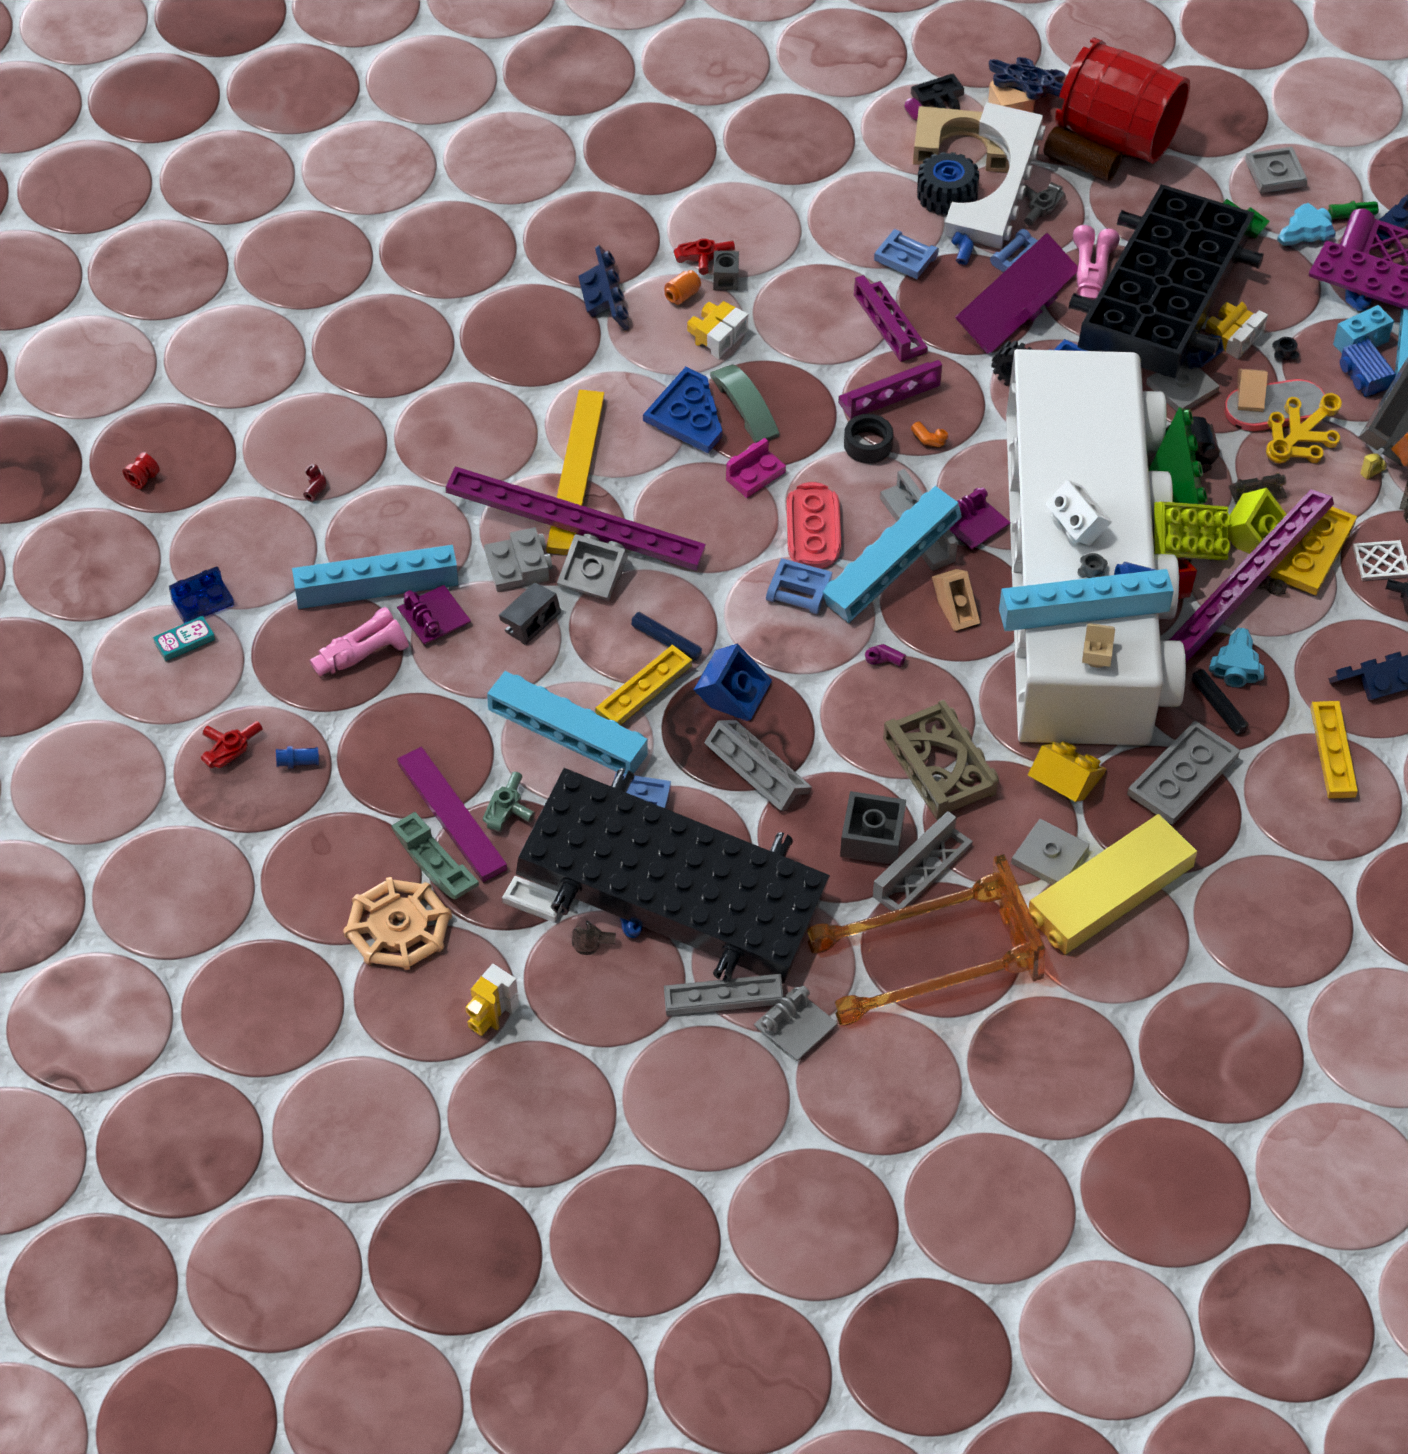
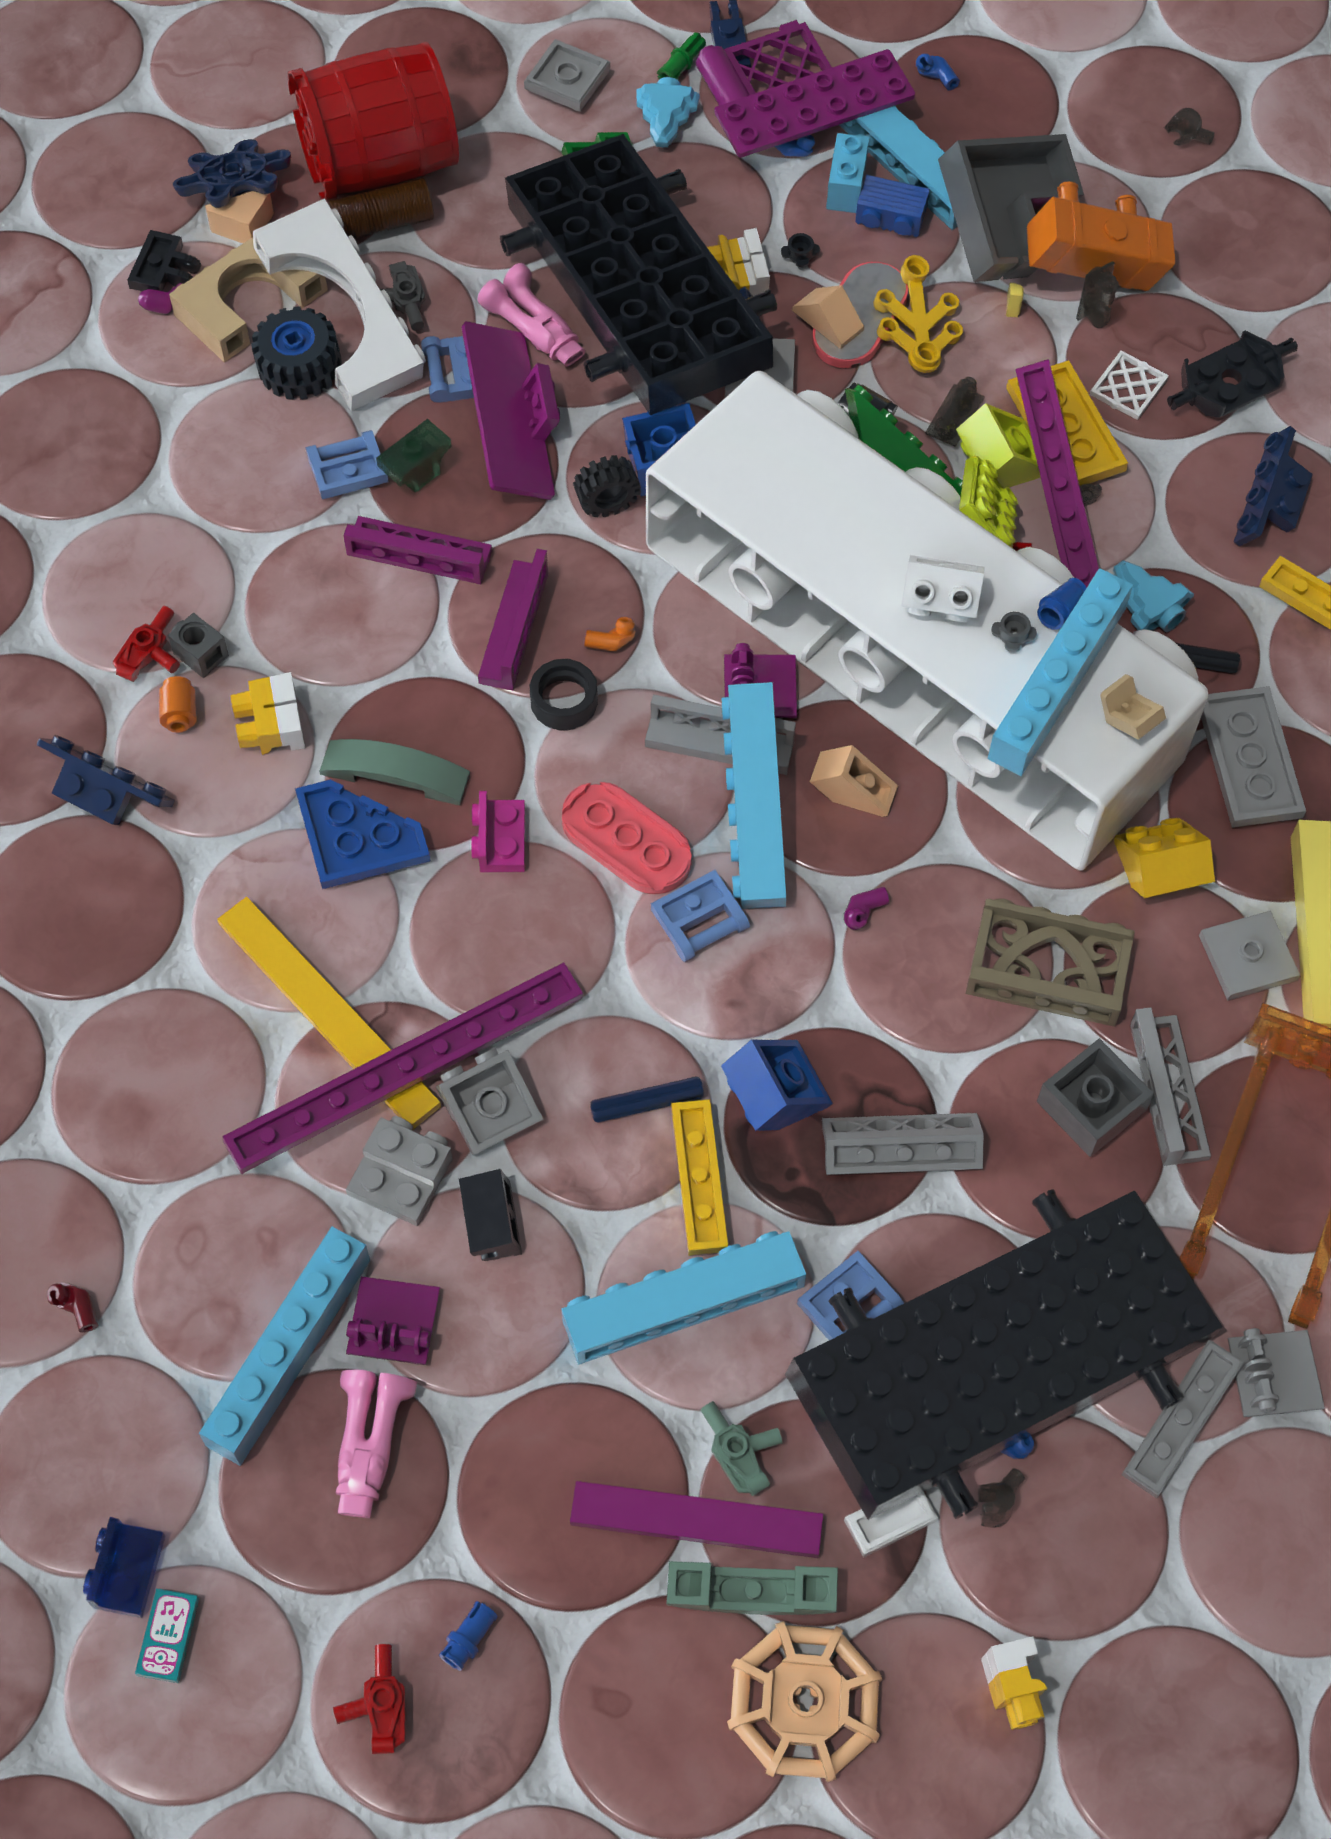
camera: 50 degrees left, 10 degrees up
blue arm [951,232,974,265] -> none
none -> clear green brick [376,418,452,493]

